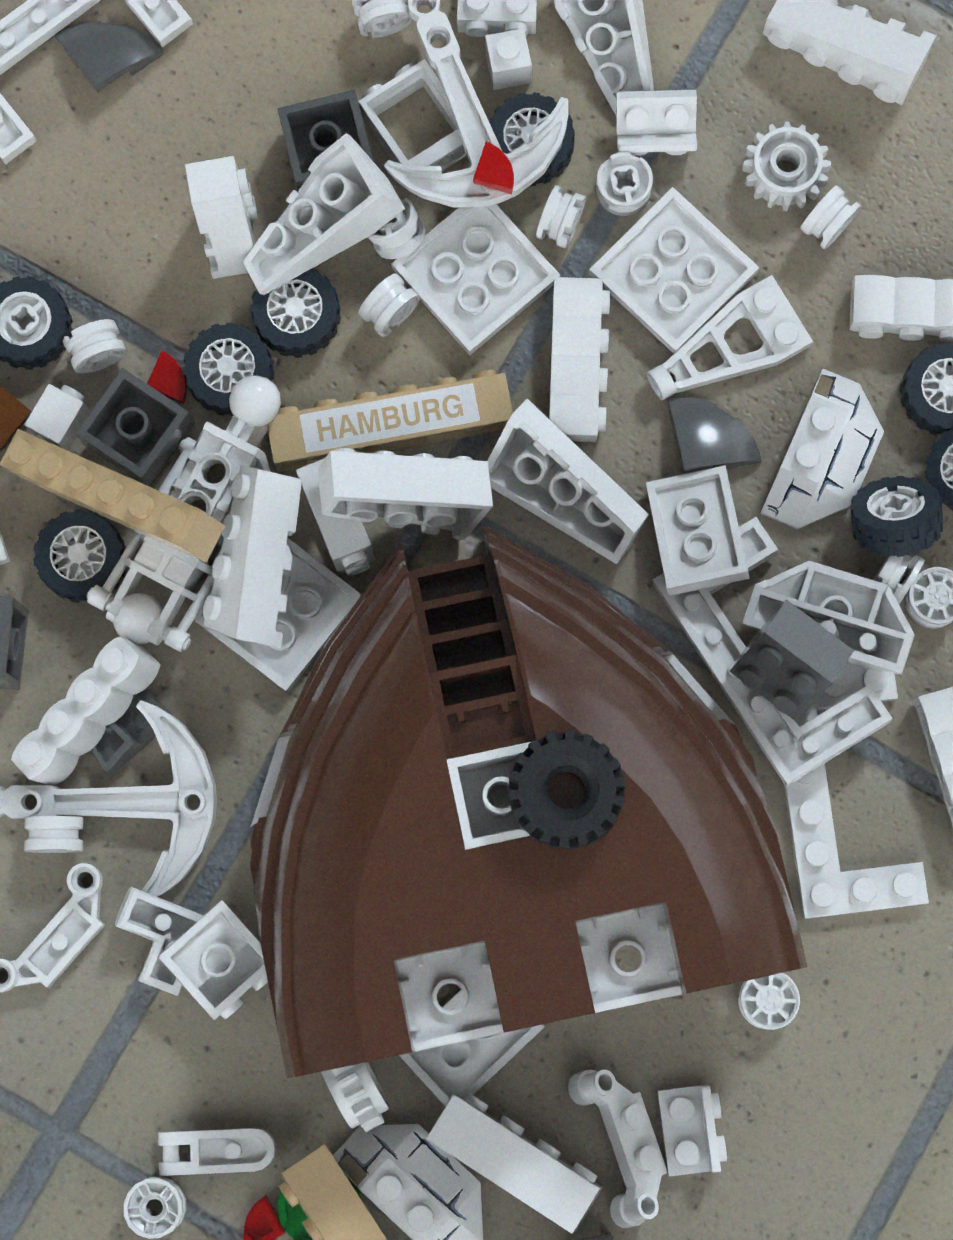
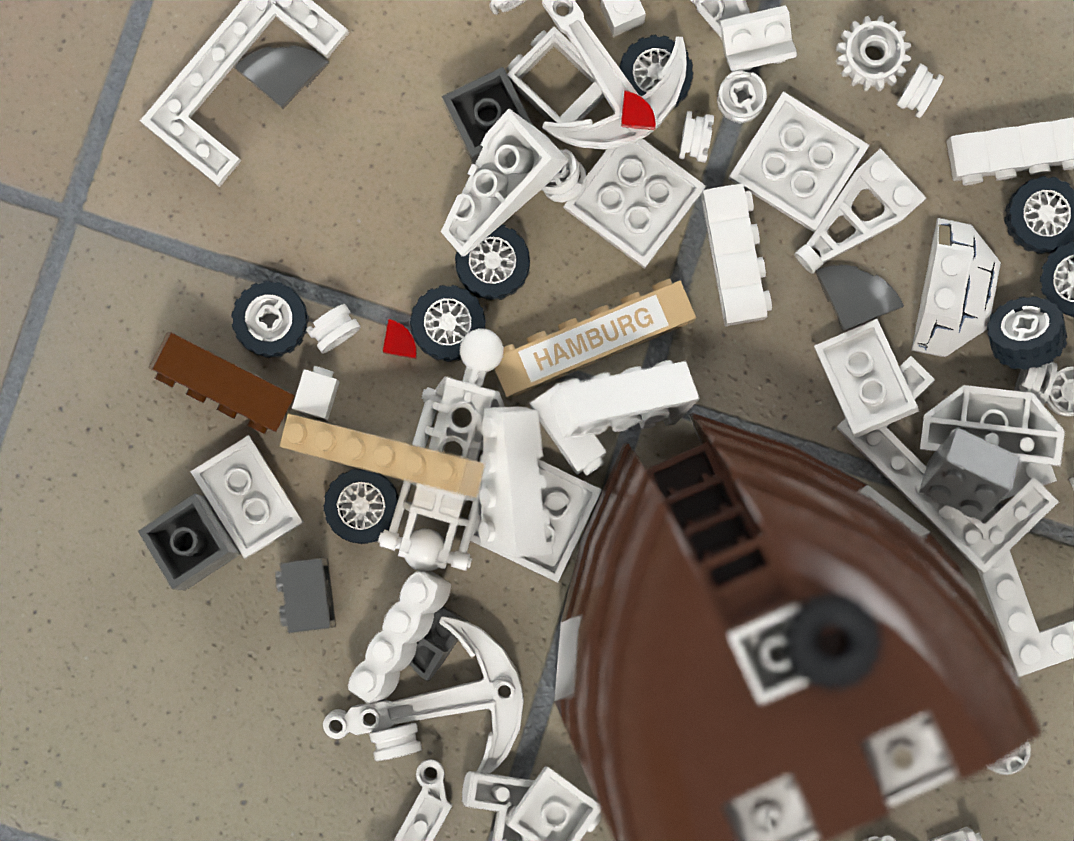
camera: 15 degrees left, 5 degrees up
dark grey brick [75,368,195,487] -> none
white wedge [185,156,258,279] -> none
white wheel [358,274,420,337] -> none
white wedge [487,399,649,564] -> none

